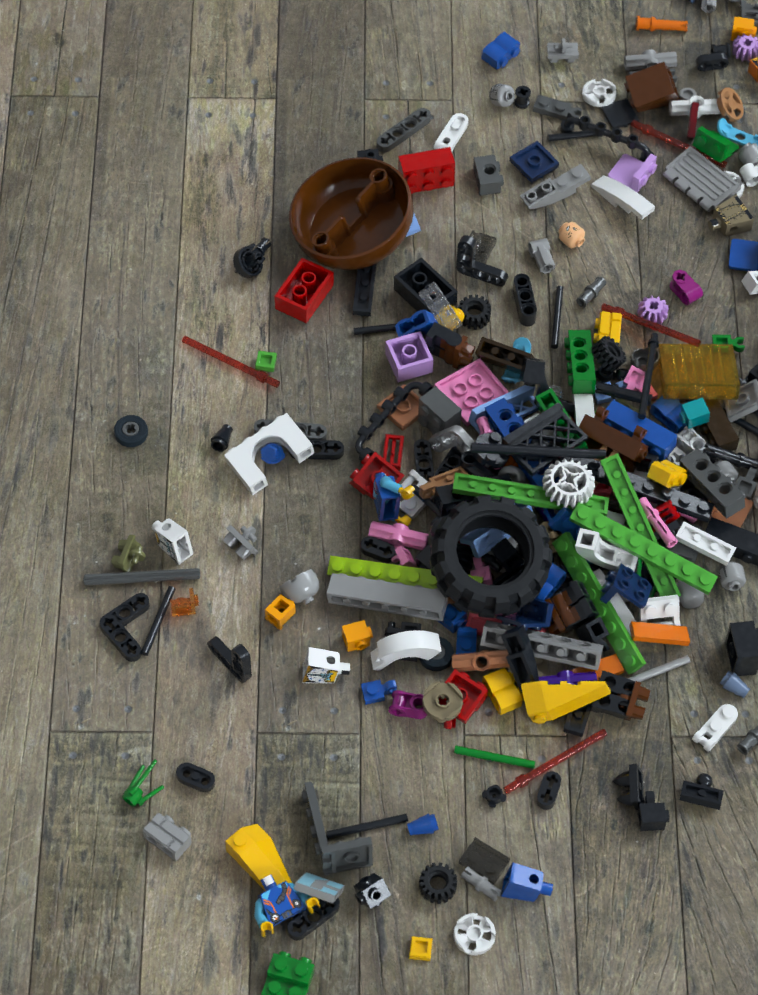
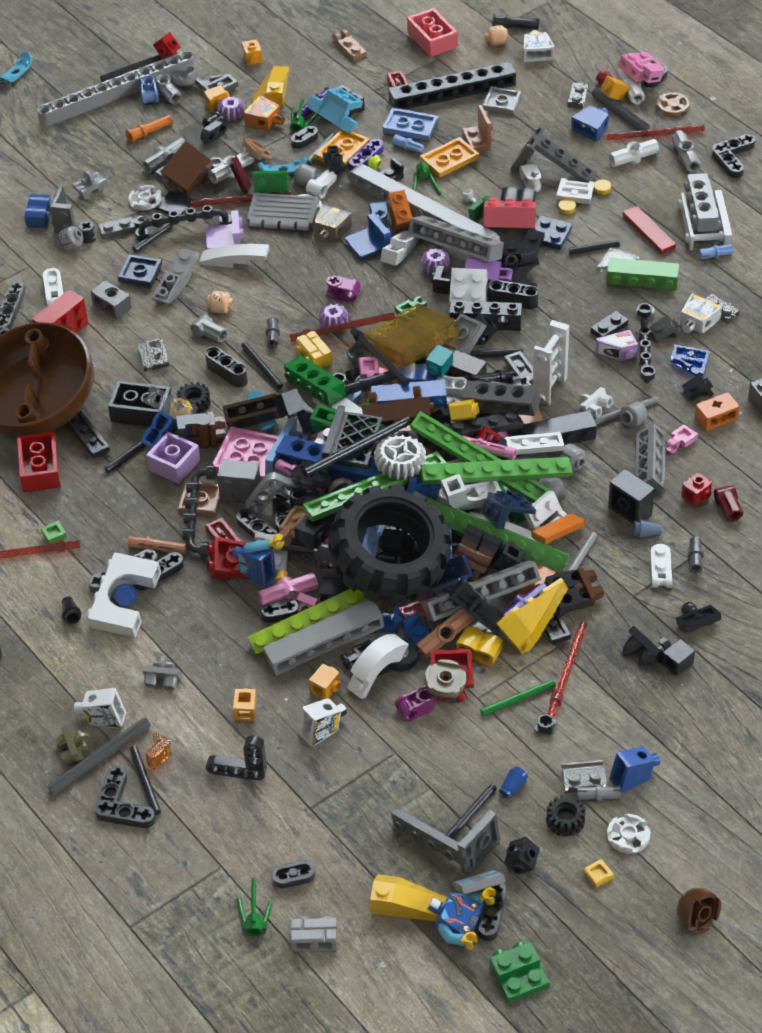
camera: 35 degrees left, 10 degrees down
light grey cylinder [279,569,319,605] -> none
blue plate [361,680,397,705] -> none
black beam [456,235,508,287] -> none
black beam [537,771,561,810] -> none
black tyre [592,336,626,372] -> none
none -> dark grey bracket [49,187,75,233]
none -> nougat pin [128,535,187,556]

